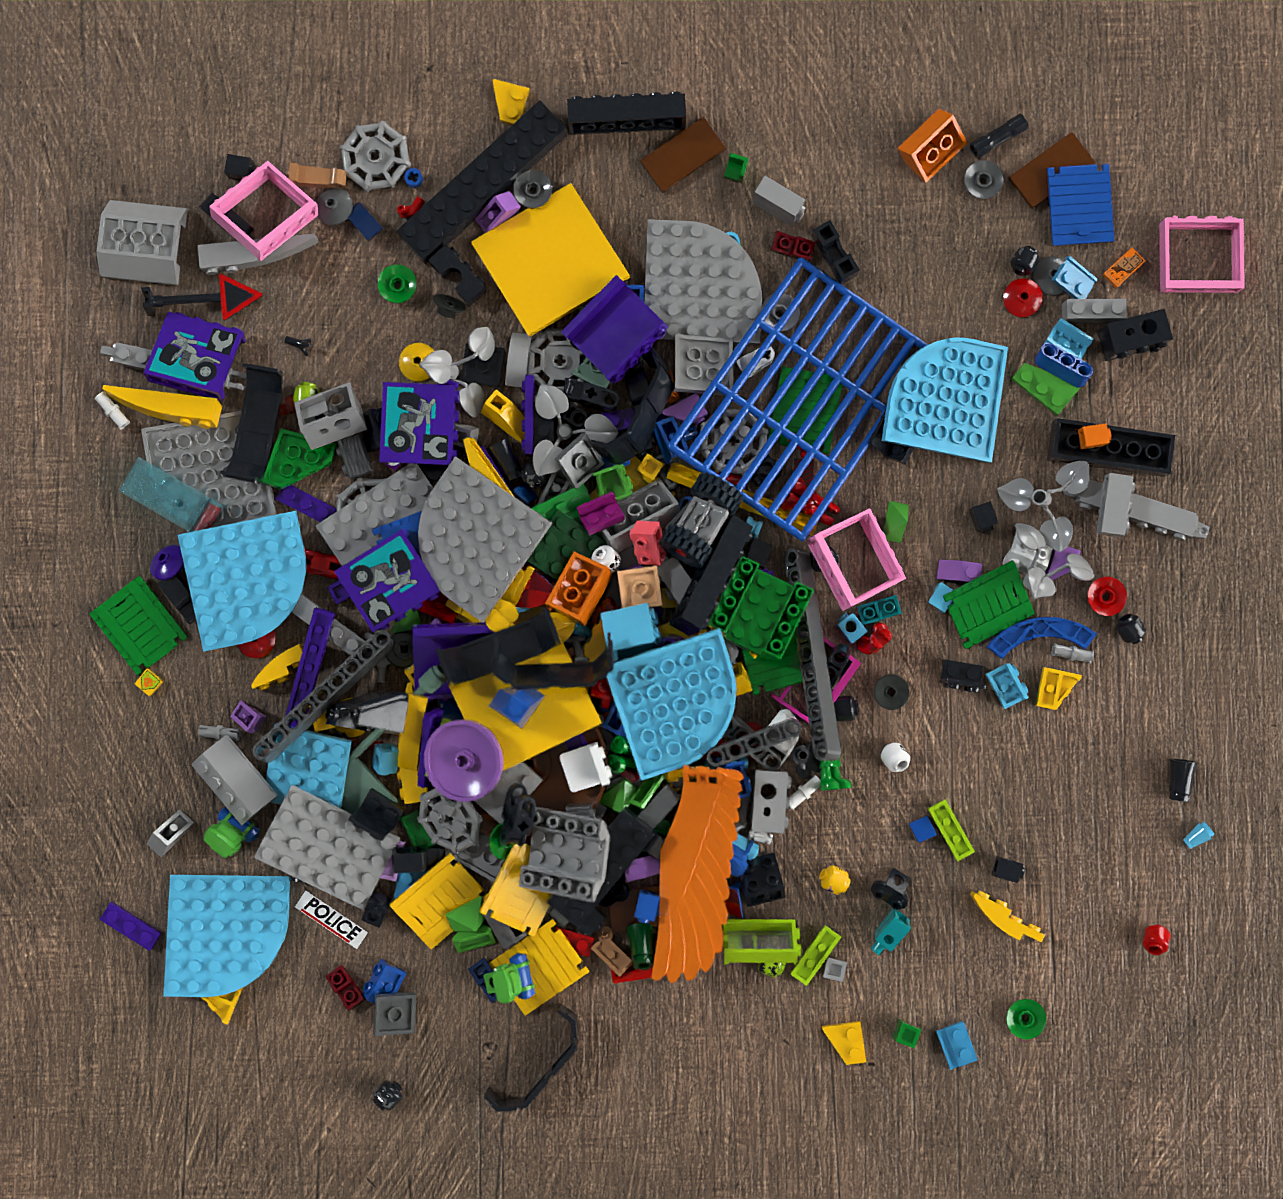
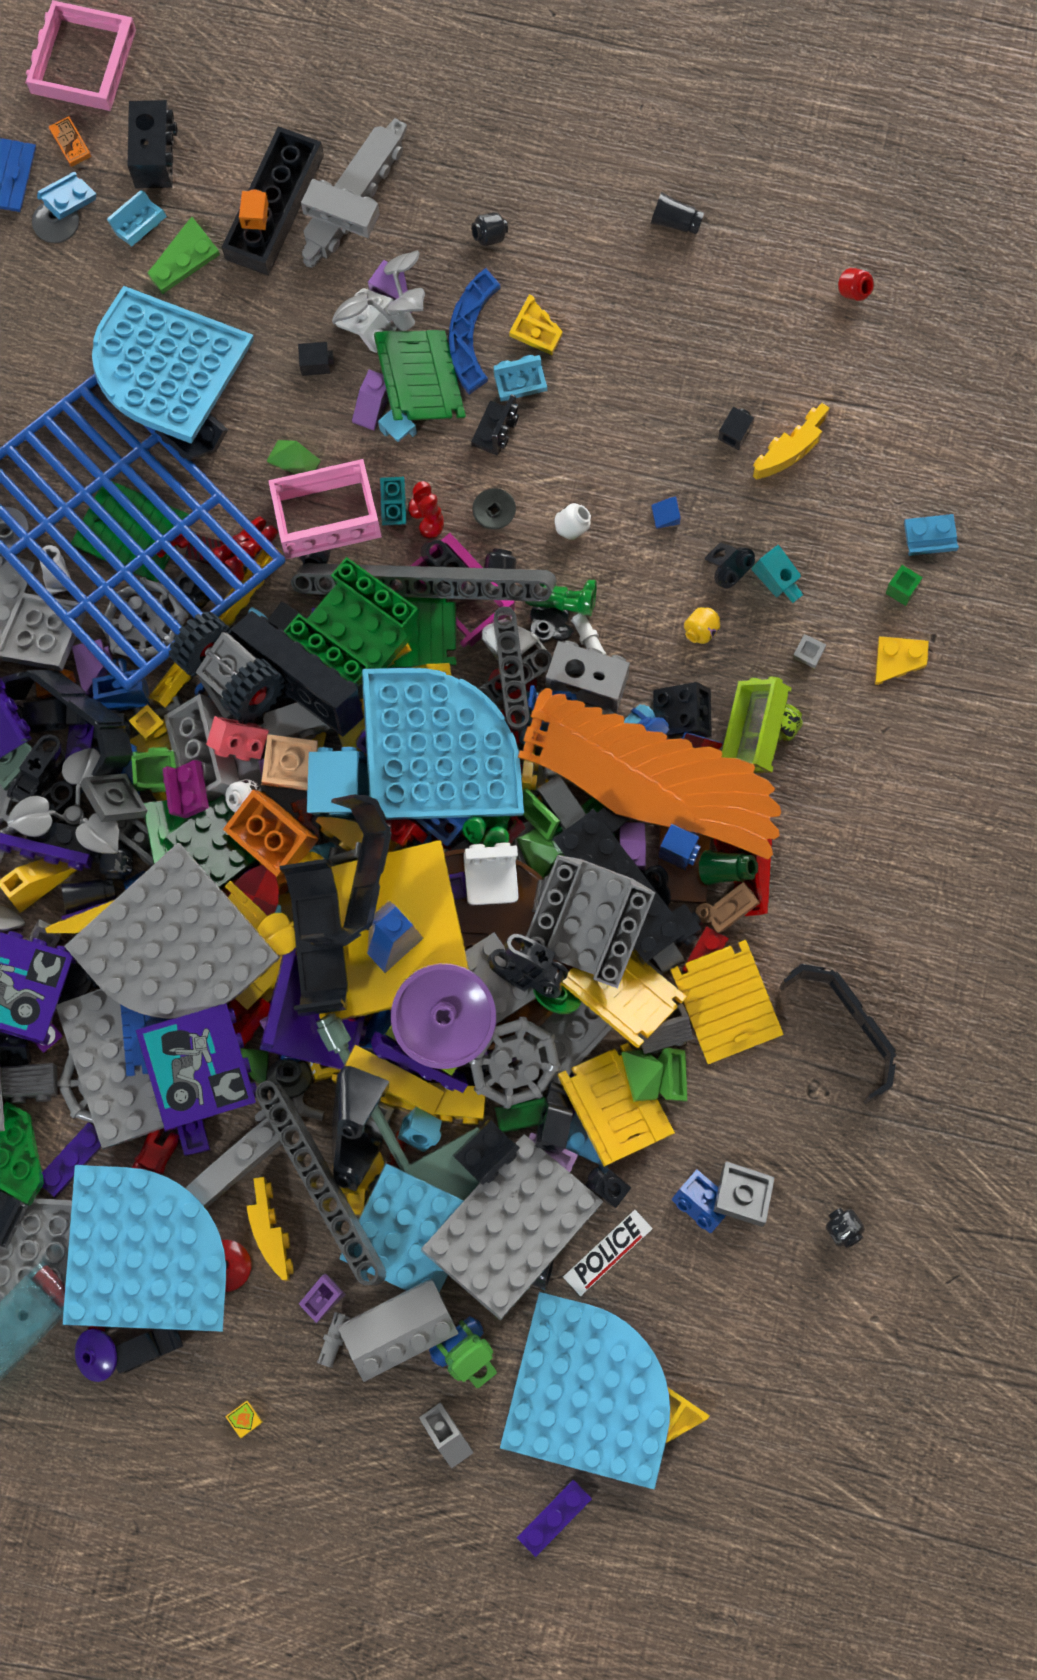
camera: 75 degrees left, 10 degrees down
green door [89,575,188,676] -> none
dark purple plate [285,607,335,727] -> none
dark red slope [325,965,366,1011] -> none
dark blue slope [468,958,497,1003] -> none
bright green piece [484,953,535,1003] -> none
white piece [748,830,773,844] -> none
lime plate [790,925,841,986] -> none
medium azure brick [836,613,868,644] -> none
lime plate [927,799,975,861] -> none
light grey plant [997,461,1090,552] -> none
red dish [1003,278,1043,318] -> none
green dish [1006,999,1047,1040] -> none
black head [1010,246,1040,276] -> none
blue beam [1035,343,1093,388] -> none
light grey pin [1051,643,1094,664] -> none
light grey brick [1062,299,1127,324] -> none
red dish [1087,577,1127,616] -> none
medium azure cone [1183,822,1214,849] -> none

